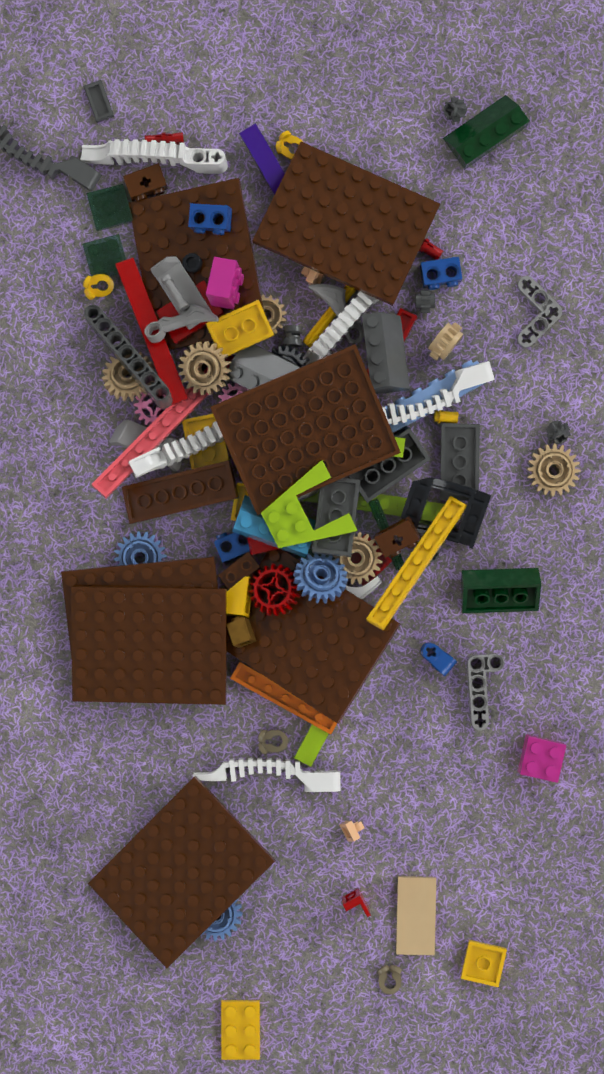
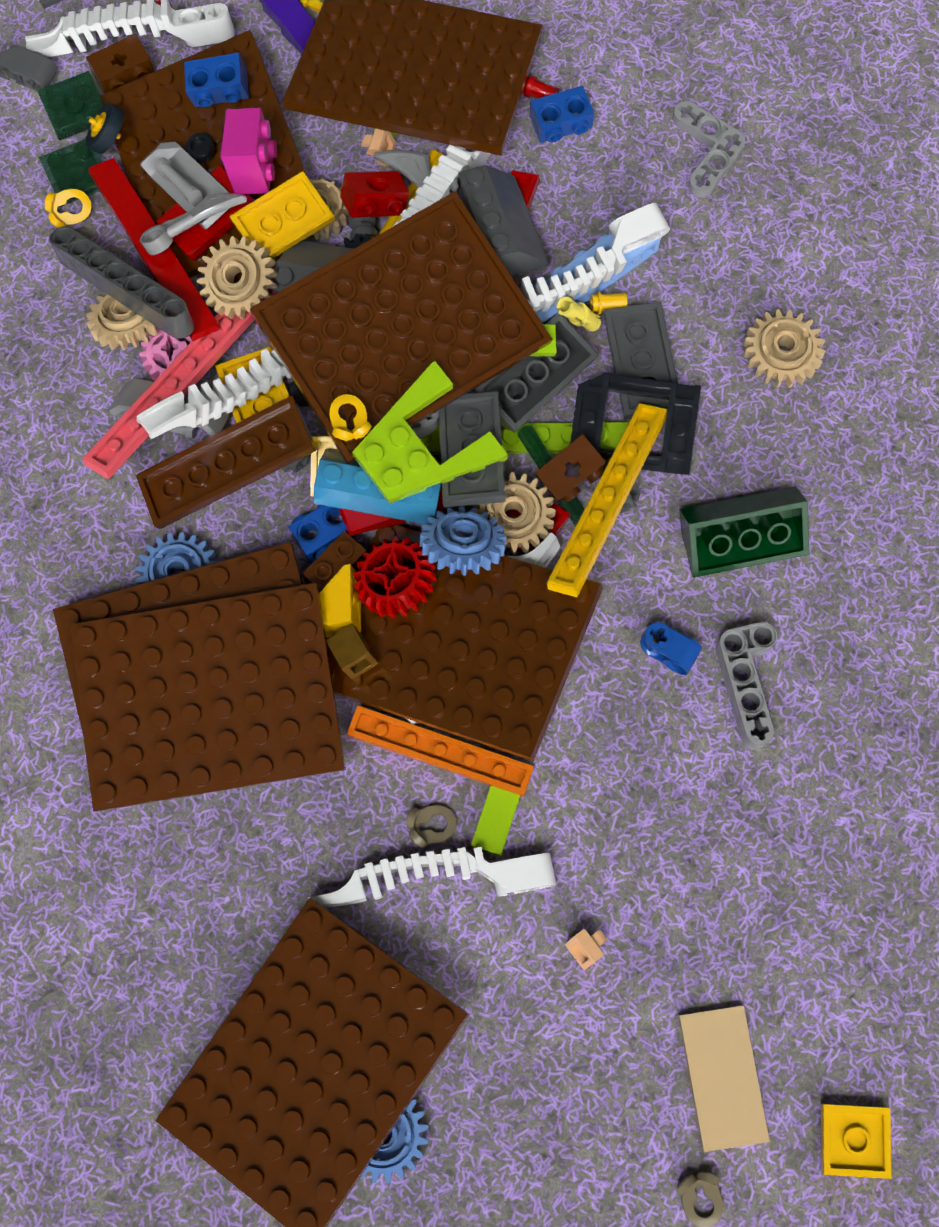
camera: 15 degrees left, 15 degrees down
red panel [342,888,371,917] -> none
dark grey gear [415,289,435,313] -> none
tan gear [428,322,464,361] -> none
dark pink brick [517,734,566,783] -> none
dark grey gear [546,420,571,444] -> none
none -> black wheel [86,103,124,154]
none -> yellow piece [329,394,372,441]
none -> red brick [340,171,409,218]
none -> light yellow pin [556,297,602,332]

